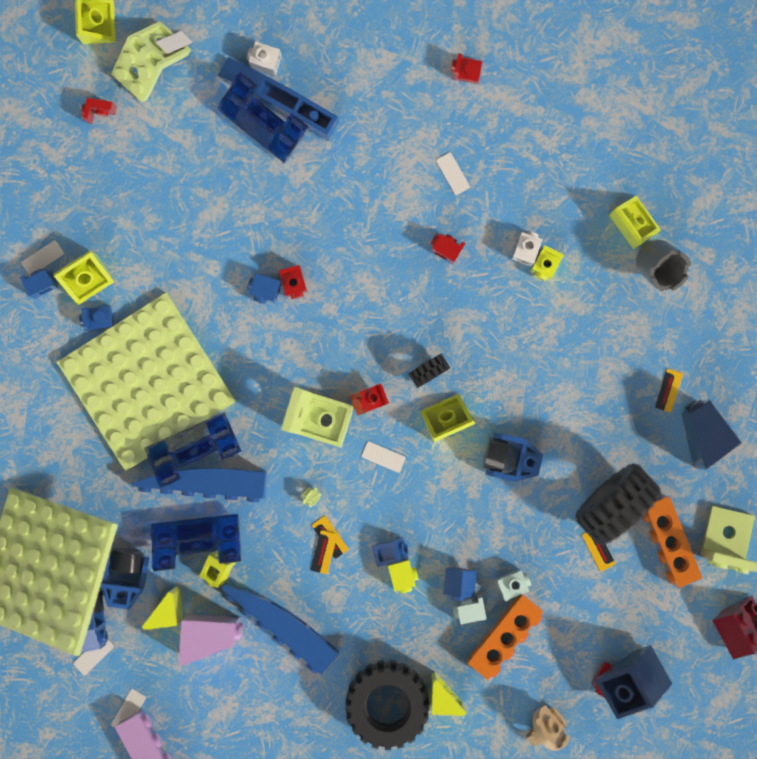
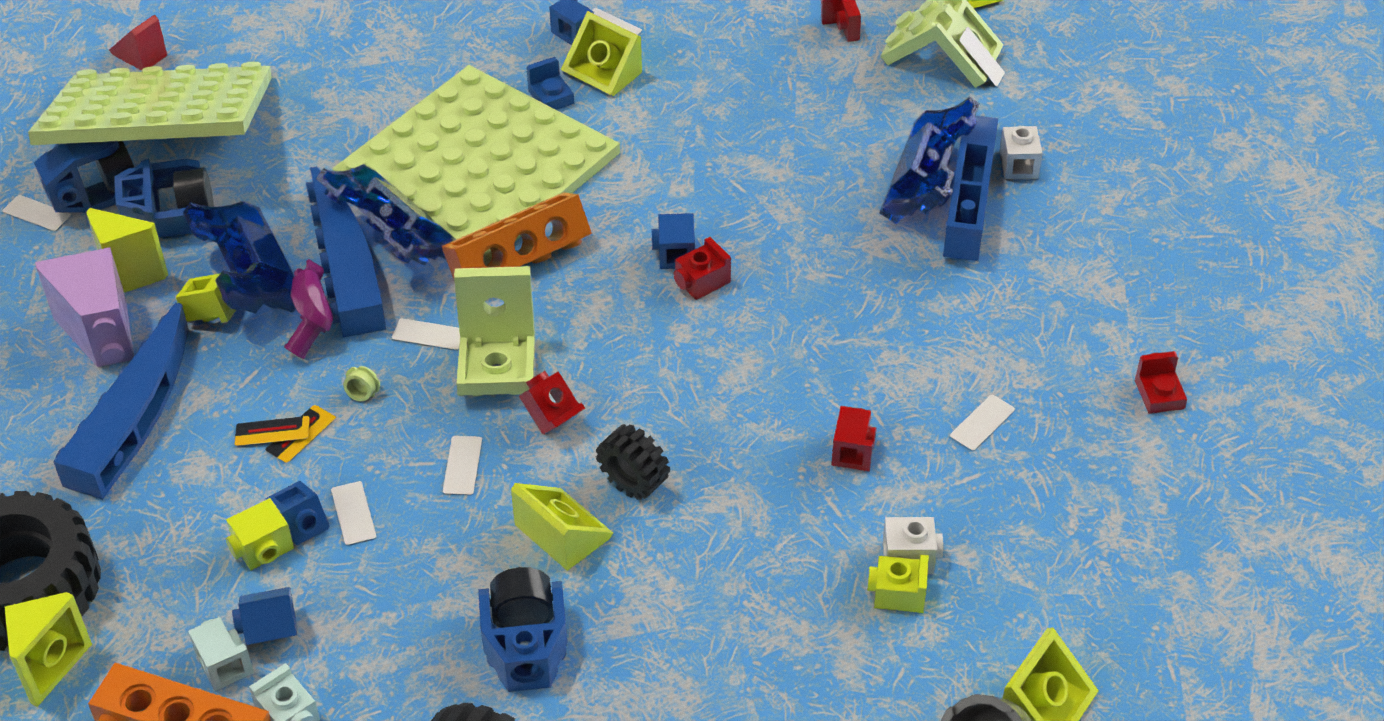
camera: 70 degrees right, 40 degrees down
none -> magenta arm [284,259,333,359]
none -> white sticker [331,481,376,545]
none -> white sticker [392,318,460,350]
none -> orange brick [441,192,592,280]

